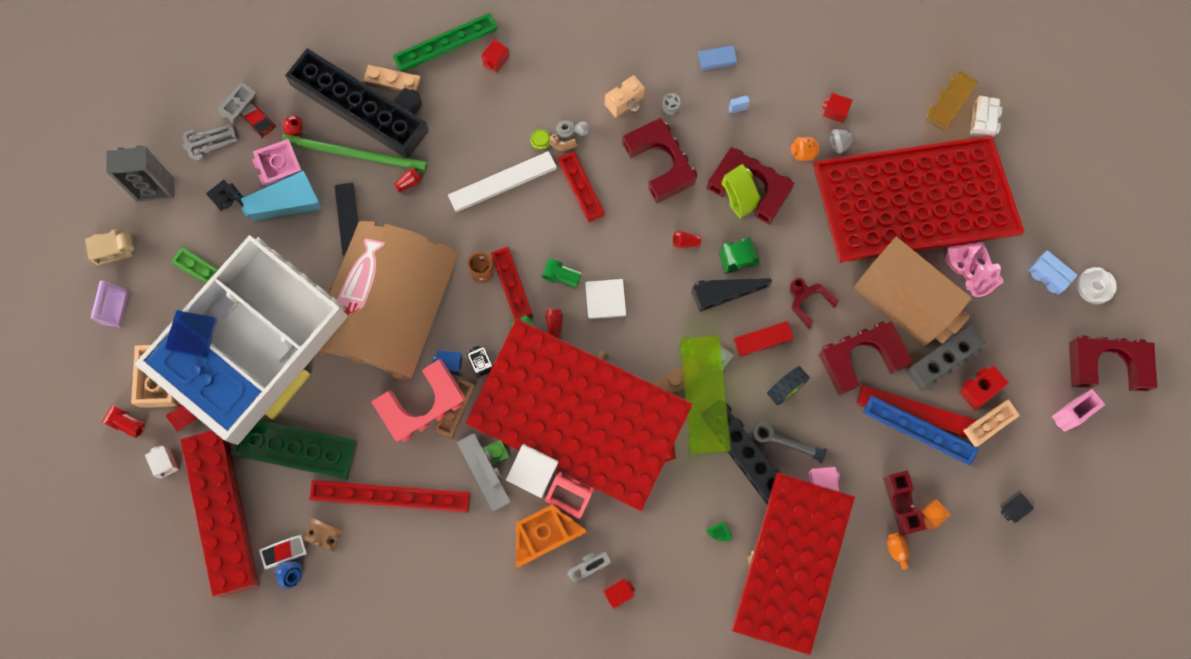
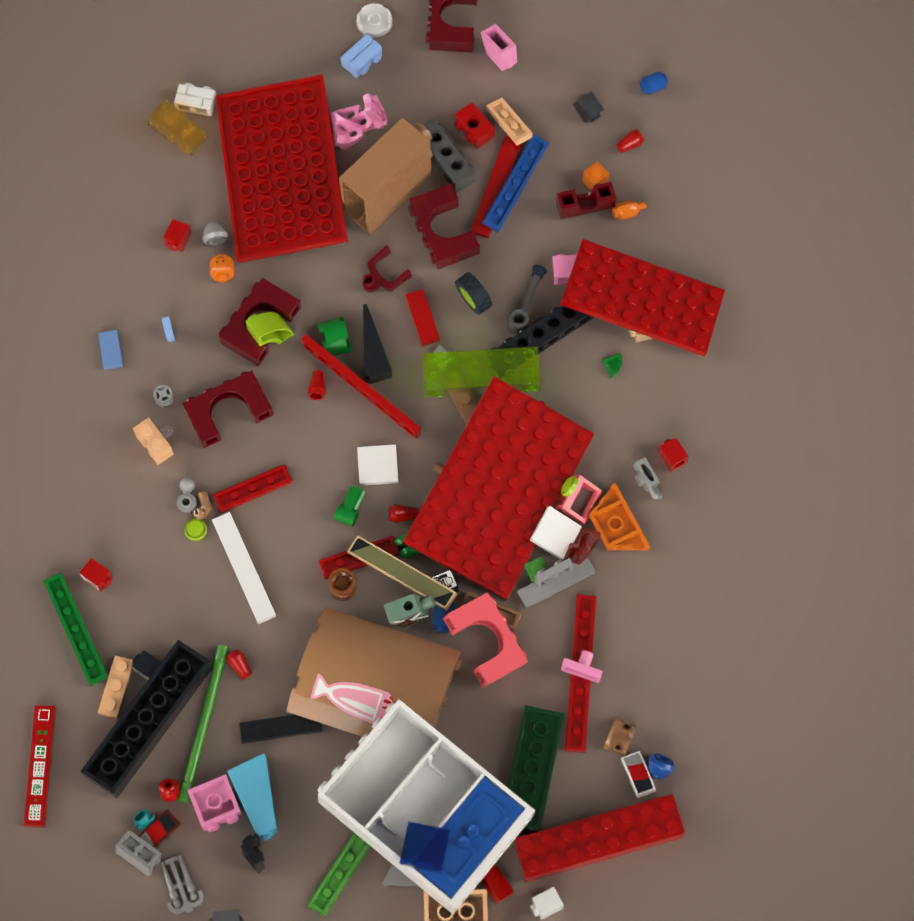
camera: 85 degrees left, 5 degrees down
none -> red tile [23,705,56,828]
none -> teal plate [134,809,155,830]
none -> red tile [301,334,421,439]
none -> olive tile [347,535,457,611]
none -> sand green torso [384,594,436,629]
none -> lime piece [561,476,579,497]
none -> bright pink tile [561,651,603,683]
none -> clear red slope [564,528,601,565]
none -> red cone [616,129,644,154]
none -> blue brick [639,71,668,95]

